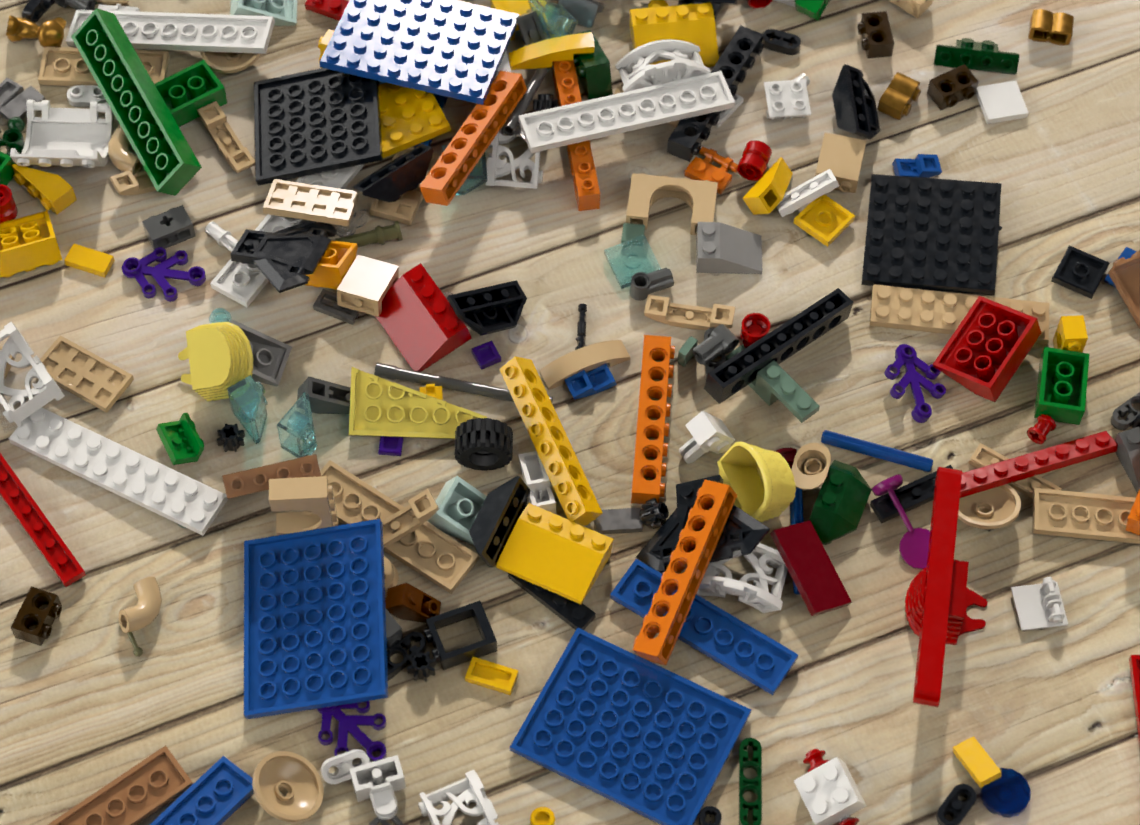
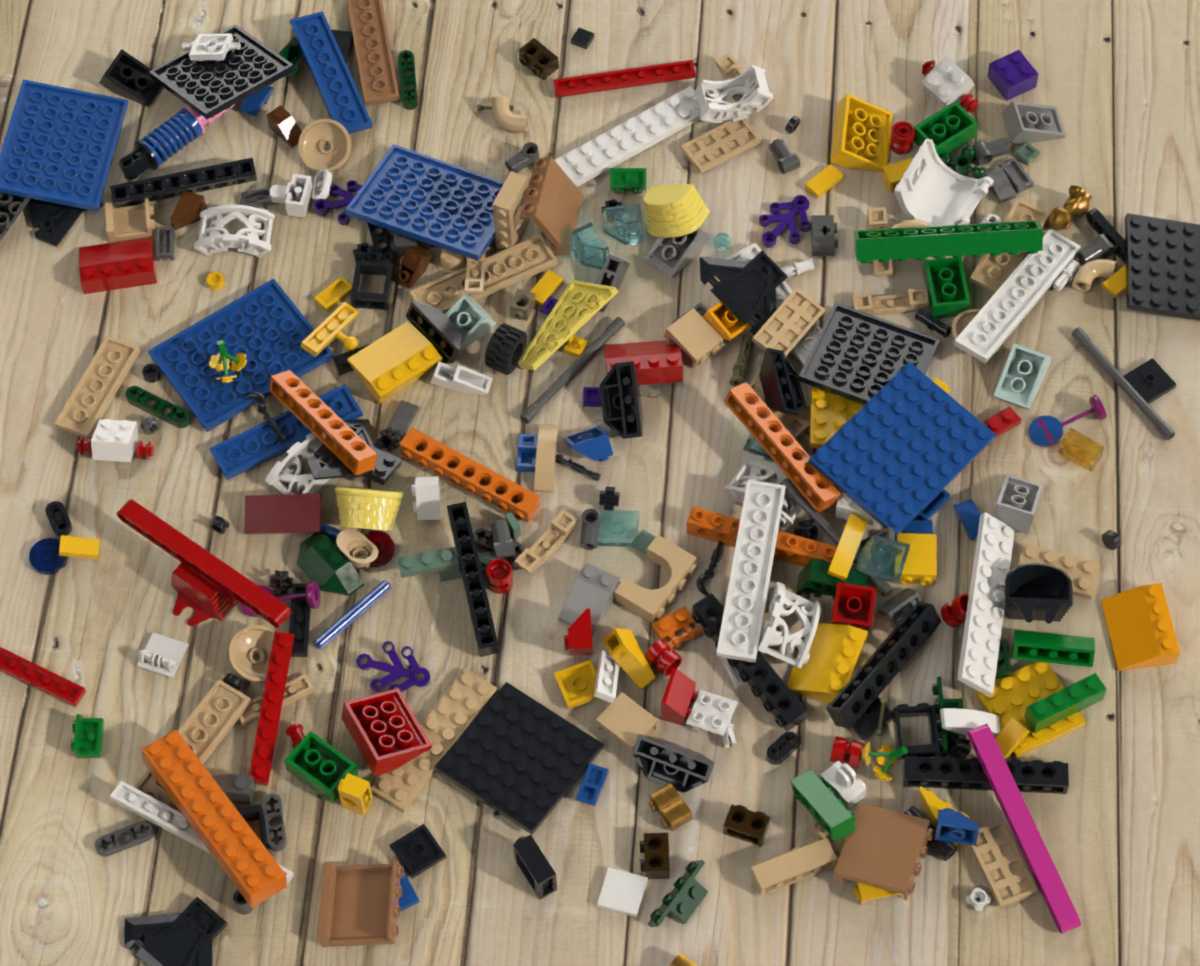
camera: 120 degrees right, 0 degrees up
yellow brick [499,356,603,526] -> none
none -> dark grey bush [140,416,160,435]
none -> yellow plant [209,340,247,384]
none -> black bush [210,516,230,534]
none -> black tile [222,673,243,691]
none -> black piece [245,392,287,443]
none -> black gear [268,570,293,594]
none -> yellow plate [300,302,359,357]
none -> dark green beam [398,50,418,110]
none -> dark grey piece [505,142,540,173]
none -> dark tan brick [510,288,535,321]
none -> black window [513,834,557,900]
none -> yellow tile [530,270,564,307]
none -> blue slope [563,426,613,462]
none -> red slope [564,608,593,656]
none -> black gear [599,486,620,511]
none -> red slope [661,668,699,726]
none -> black piece [696,541,724,596]
none -> dark grey piece [769,139,800,174]
none -> black tile [785,115,801,134]
none -> red slope [830,582,877,631]
none -> black pin [915,309,951,338]

